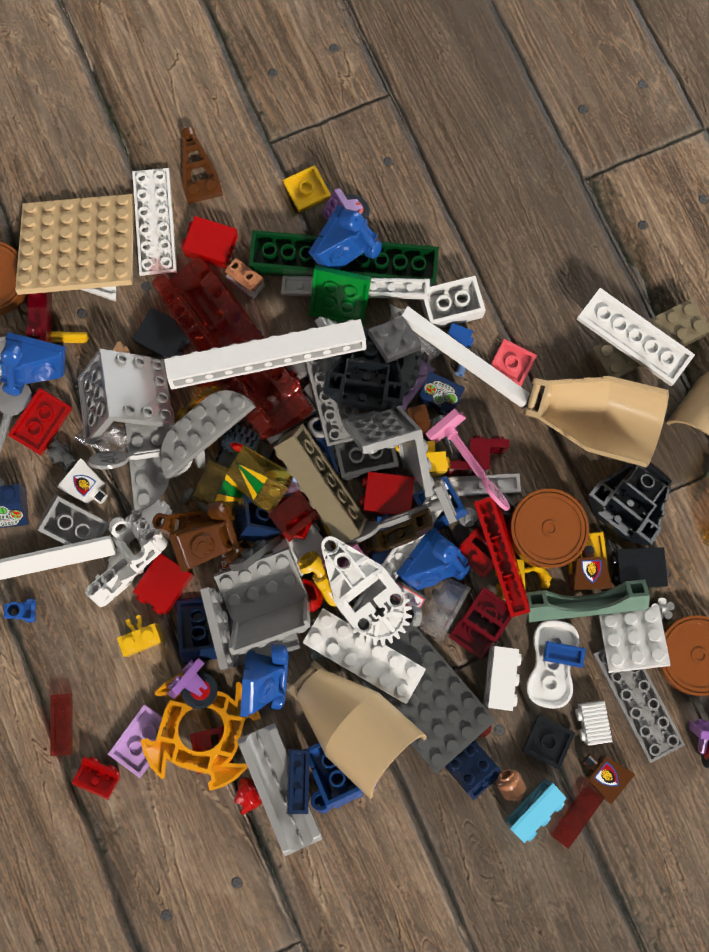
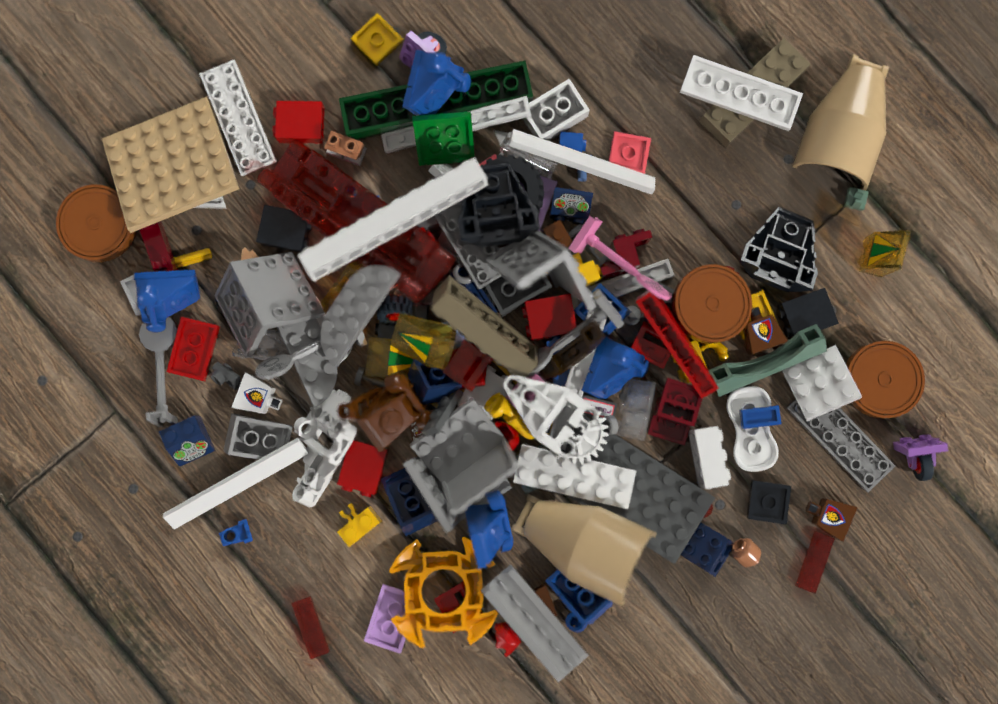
camera: 15 degrees left, 5 degrees up
red bracket [72,756,120,800] -> none
plate [167,658,218,709] -> none
reddish brown plate [180,127,223,204] -> none
dark blue tile [286,749,310,814] -> none
flat silver plate [368,316,422,363] -> none
medium azure slope [504,778,567,843] -> none
tan windscreen [523,376,669,467] -> none
white brick [575,700,612,746] -> none
white plant [651,598,674,619] -> none

